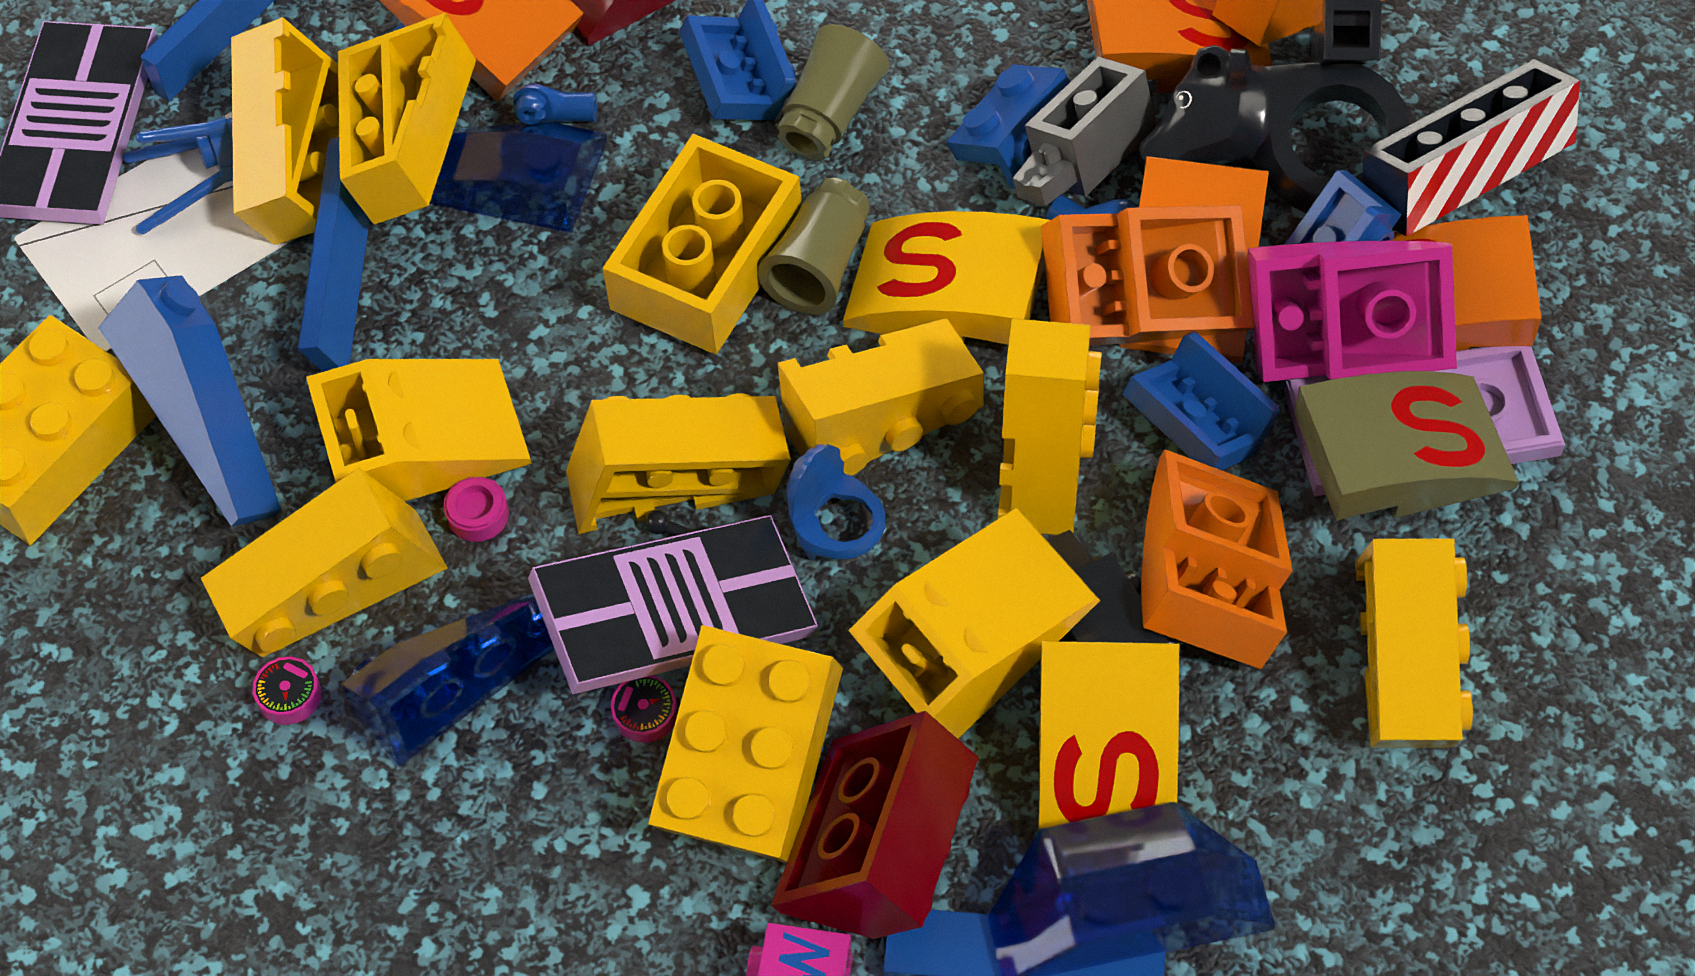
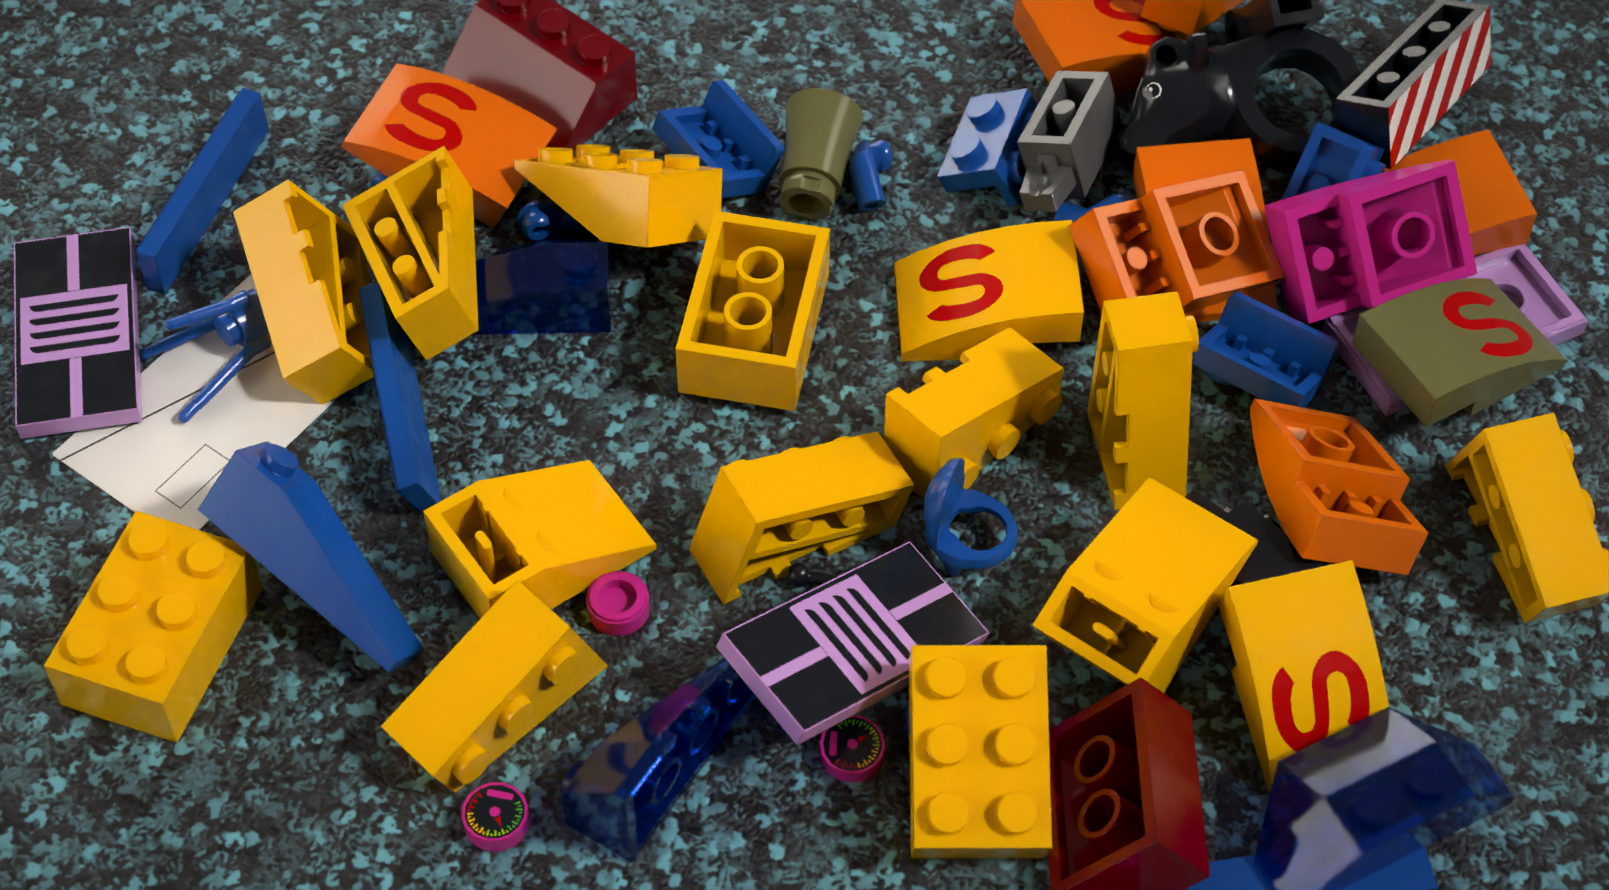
camera: 20 degrees left, 5 degrees down
olive plant [757,178,870,315] -> none
none -> yellow slope [514,144,723,248]
none -> blue arm [848,140,892,212]

